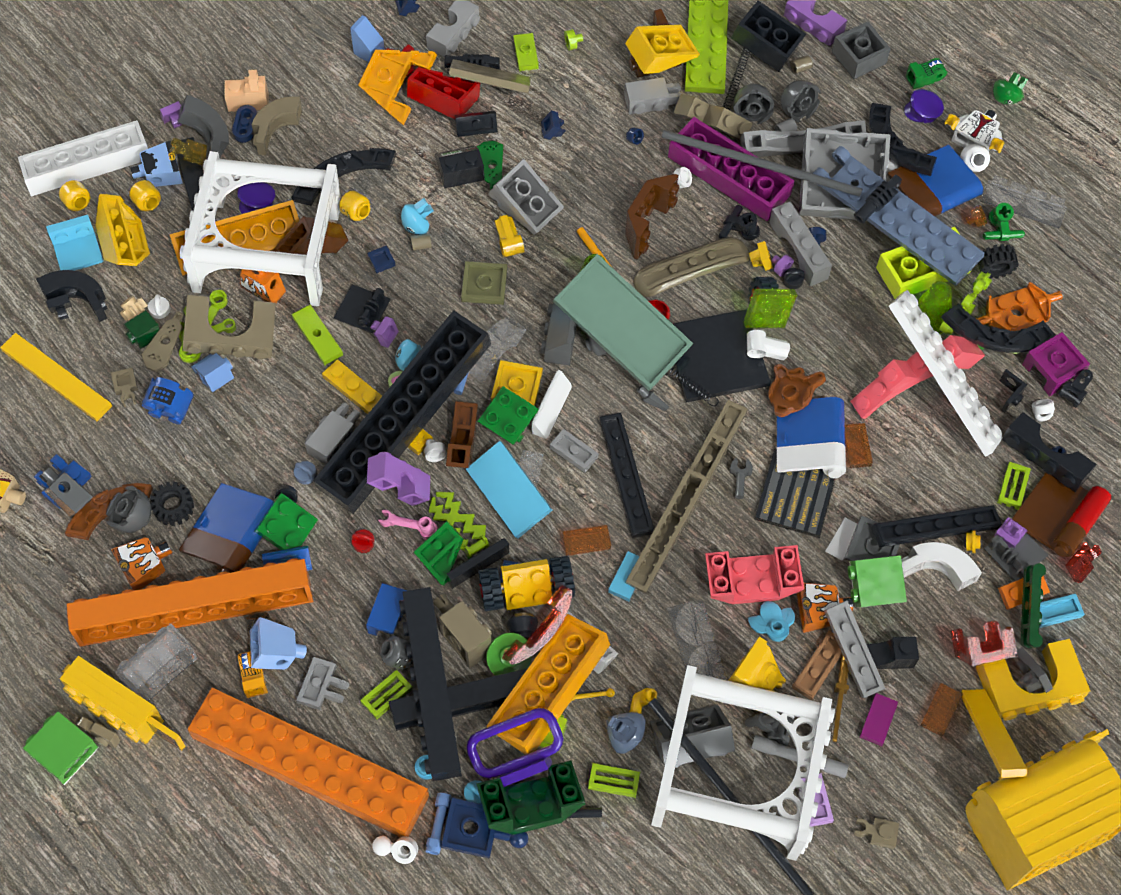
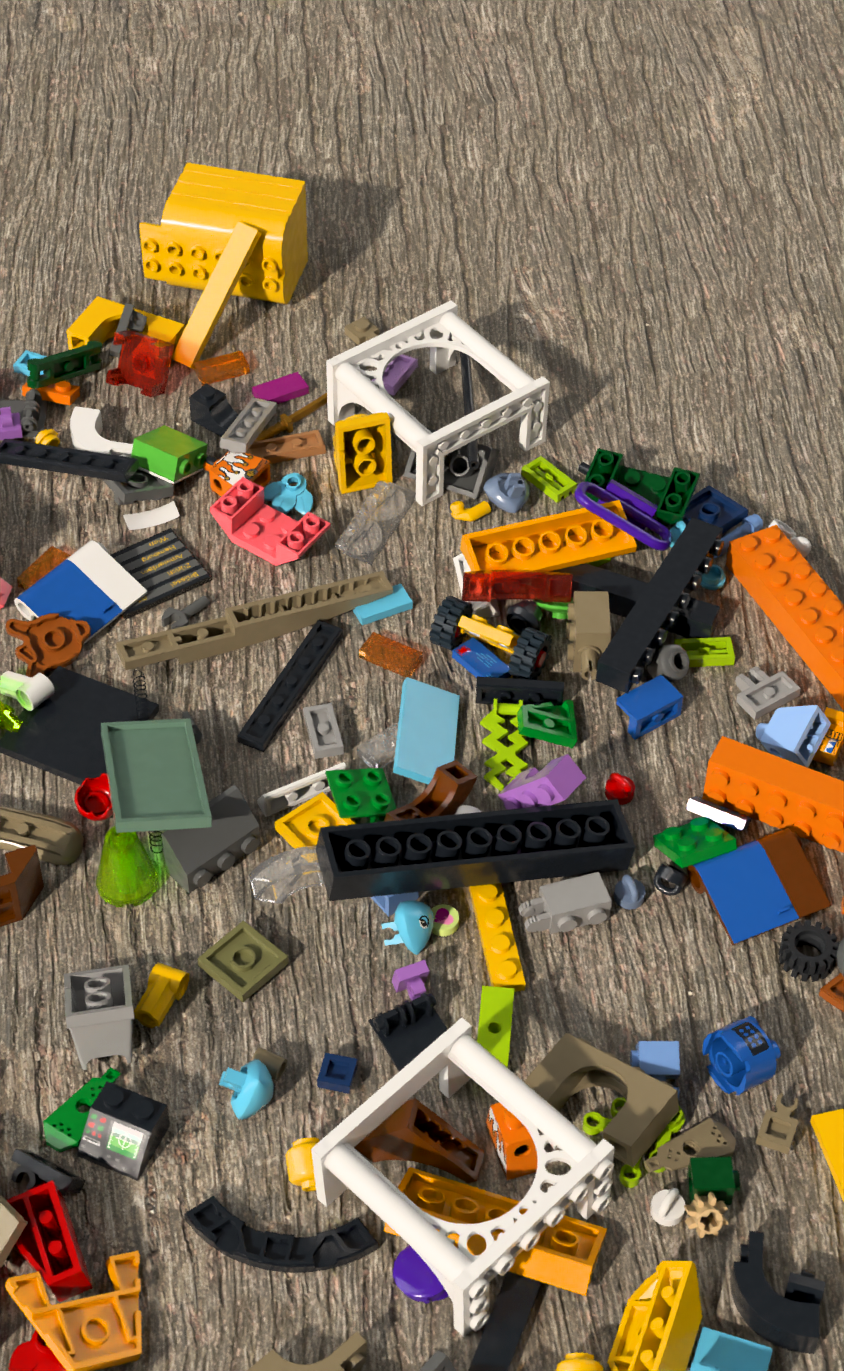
camera: 140 degrees left, 15 degrees down
bright pink brick [378,510,438,540] -> none
light orange bar [576,227,613,268] -> none

